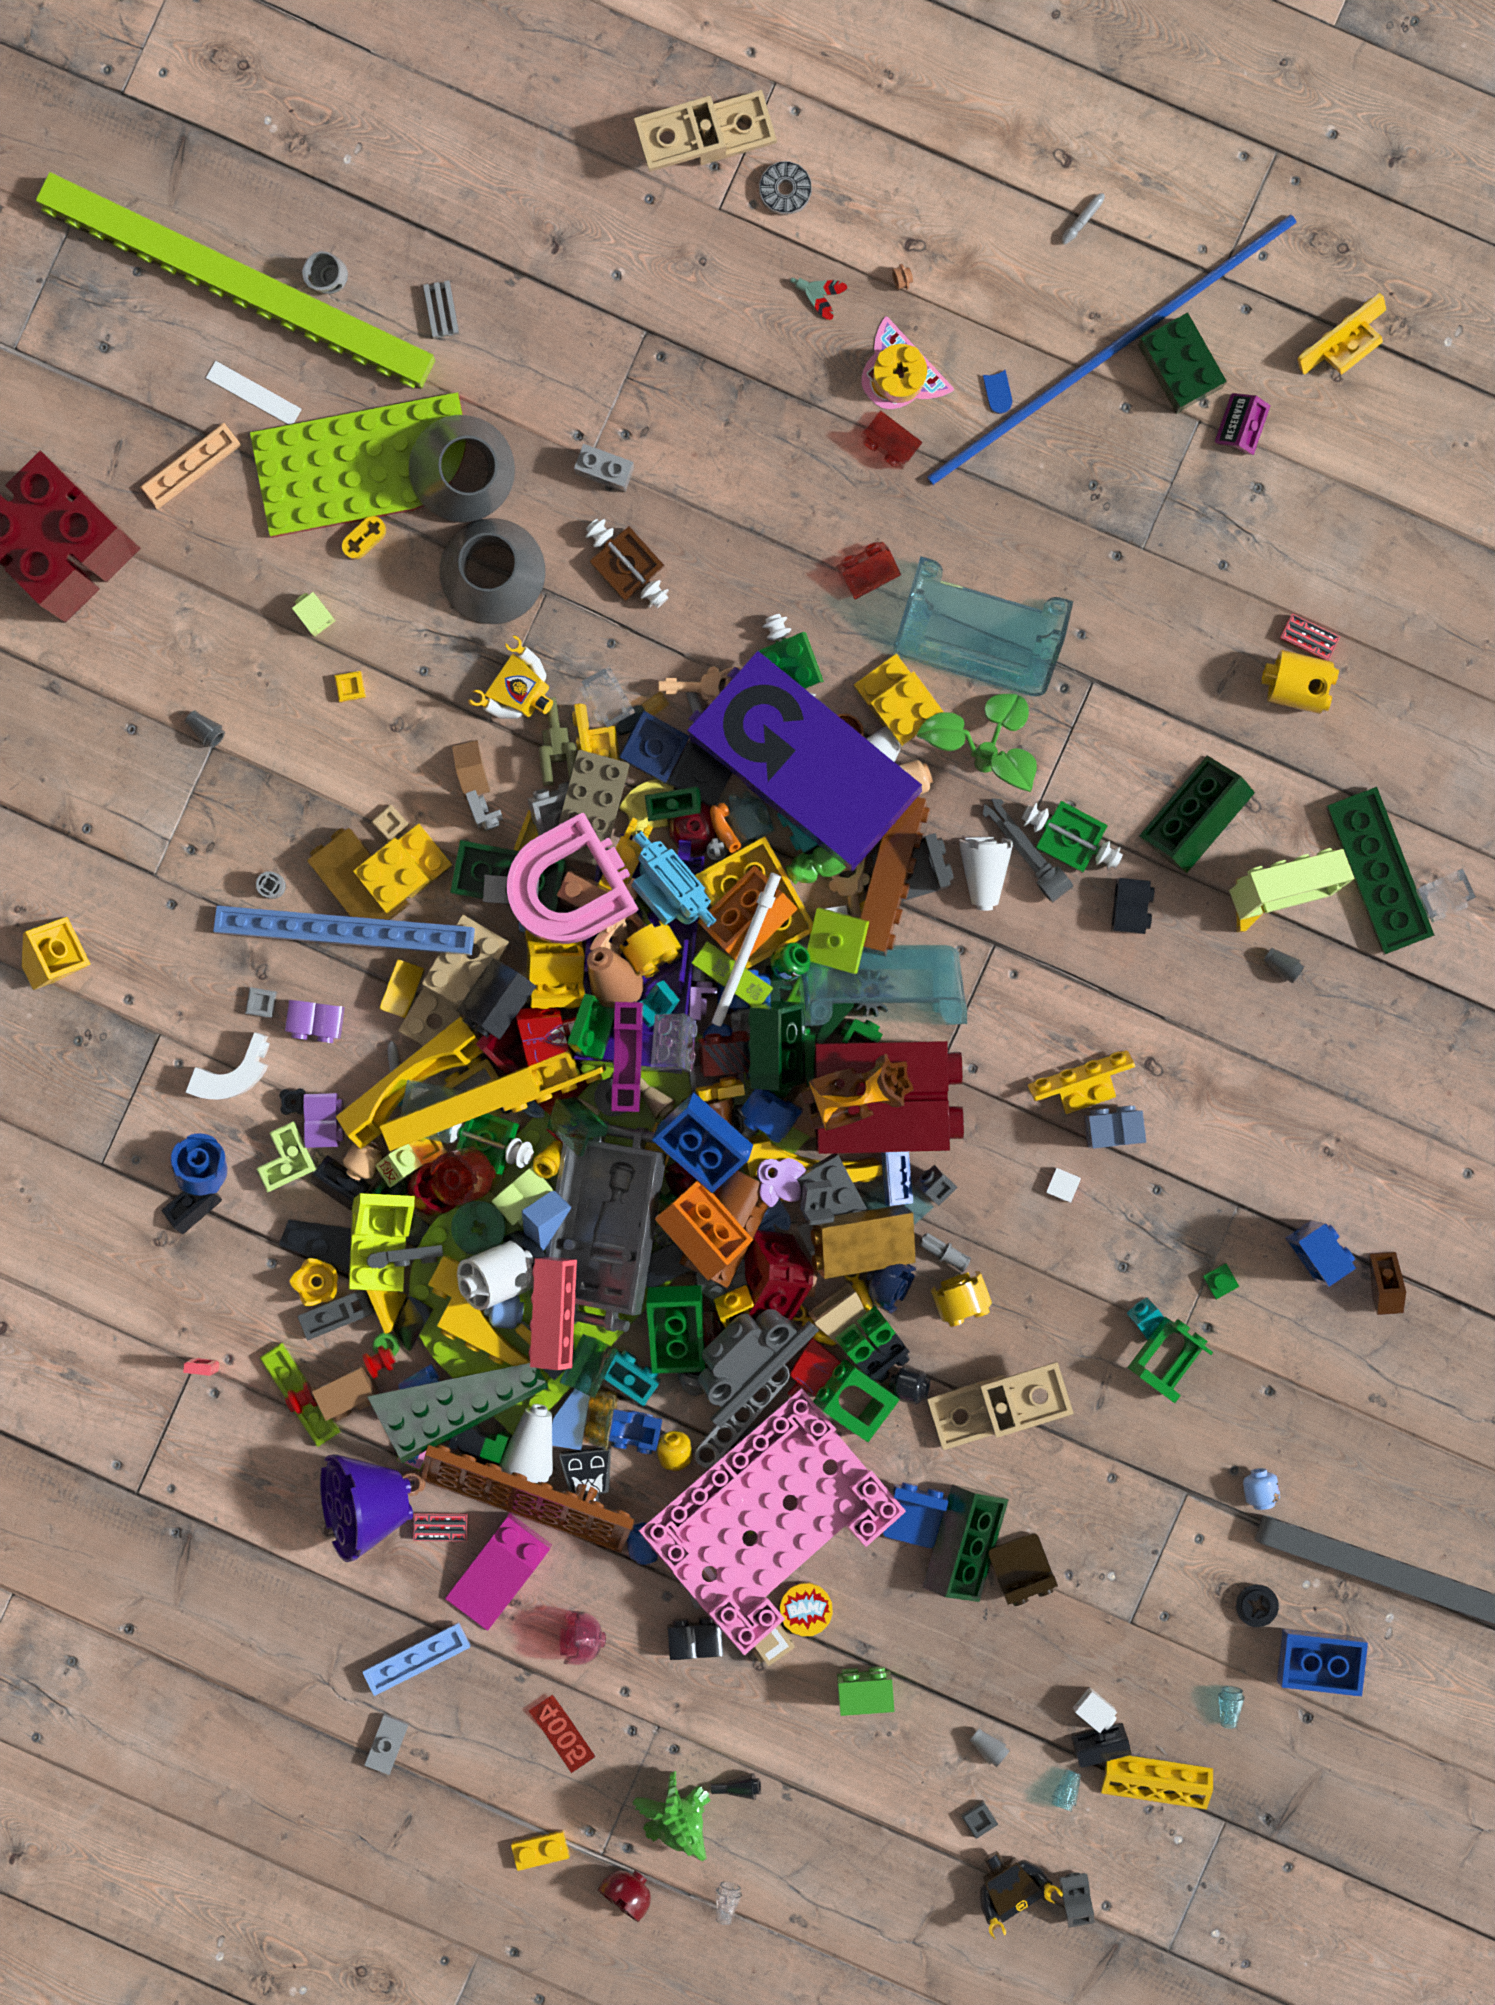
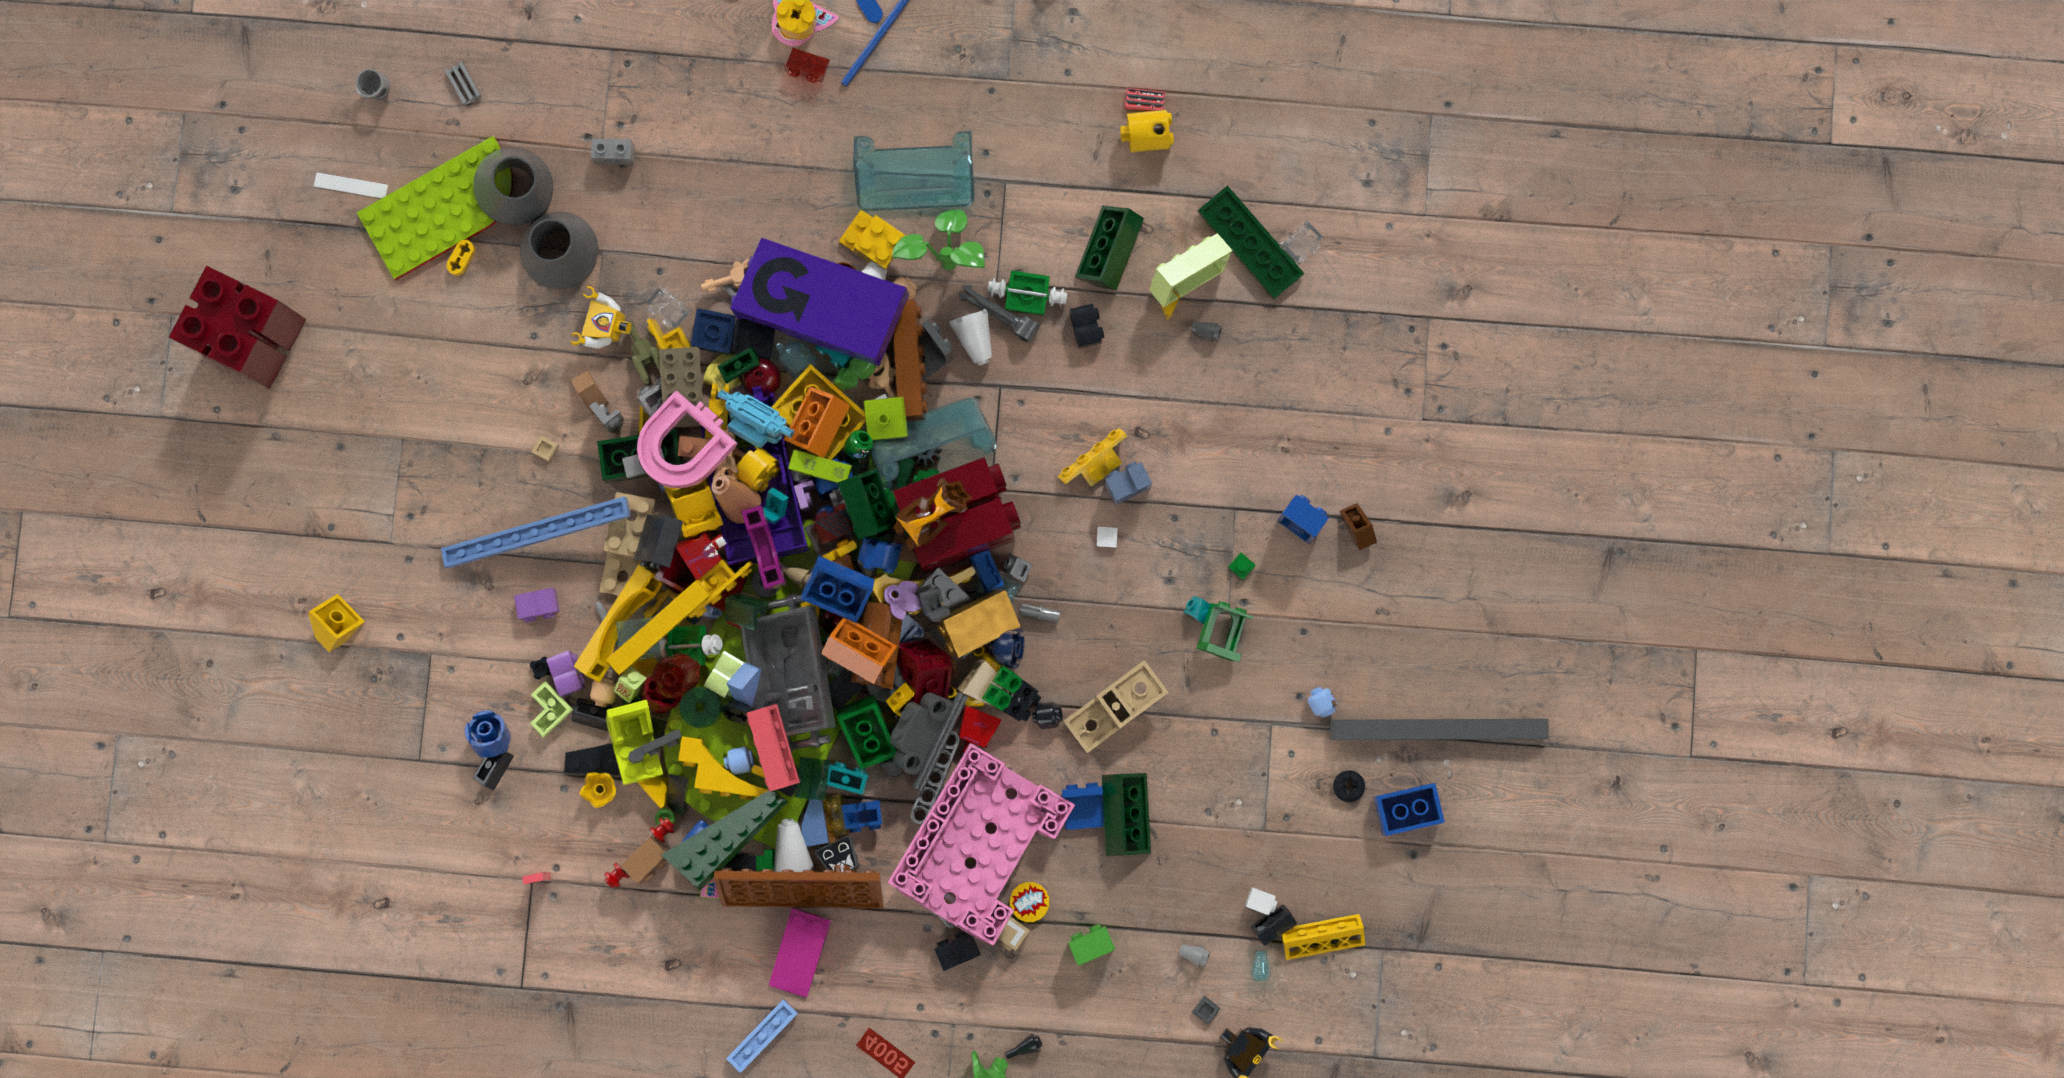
camera: 15 degrees left, 5 degrees down
lime brick [36,172,436,389] -> none
light nougat tile [140,423,241,510] -> none
dark grey cone [185,710,225,748] -> none
white arch [186,1032,270,1100] -> none
light grey tile [245,987,277,1018] -> none
light grey wheel [256,871,286,899] -> none
lime tile [260,1343,341,1447] -> none
yellowish green brick [292,592,336,637] -> none
dark grey plate [297,1290,376,1341] -> none
pearl gold brick [307,828,411,920] -> none
dark purple cone [320,1454,413,1562] -> none
yellow tile [335,671,366,703] -> none
yellow bracket [353,824,453,913] -> none
yellow slope [379,959,424,1018] -> none
nougat plate [401,1470,426,1496] -> none
tile [413,1513,468,1541] -> none
white cylinder [457,1241,534,1311] -> none
yellow cone [533,1141,563,1179] -> none
clear pink cylinder [559,1611,606,1665] -> none
green bracket [568,994,615,1060] -> none
reddish brown plate [585,519,669,608] -> none
piece [615,692,670,736] -> none
blue head [626,1522,658,1565] -> none
clear bracket [651,1013,697,1072] -> none
yellow head [657,1431,693,1471] -> none
light grey axle [707,838,728,863] -> none
orange arm [710,803,741,853] -> none
white bar [712,873,781,1026] -> none
green plate [756,614,824,697] -> none
green panel [813,1359,900,1442] -> none
clear red bracket [836,542,901,600] -> none
yellow brick [931,1271,992,1327] -> none
dark brown bracket [988,1533,1058,1606] -> none
dark grey brick [1059,1872,1095,1928] -> none
clear light blue cone [1218,1686,1245,1729] -> none

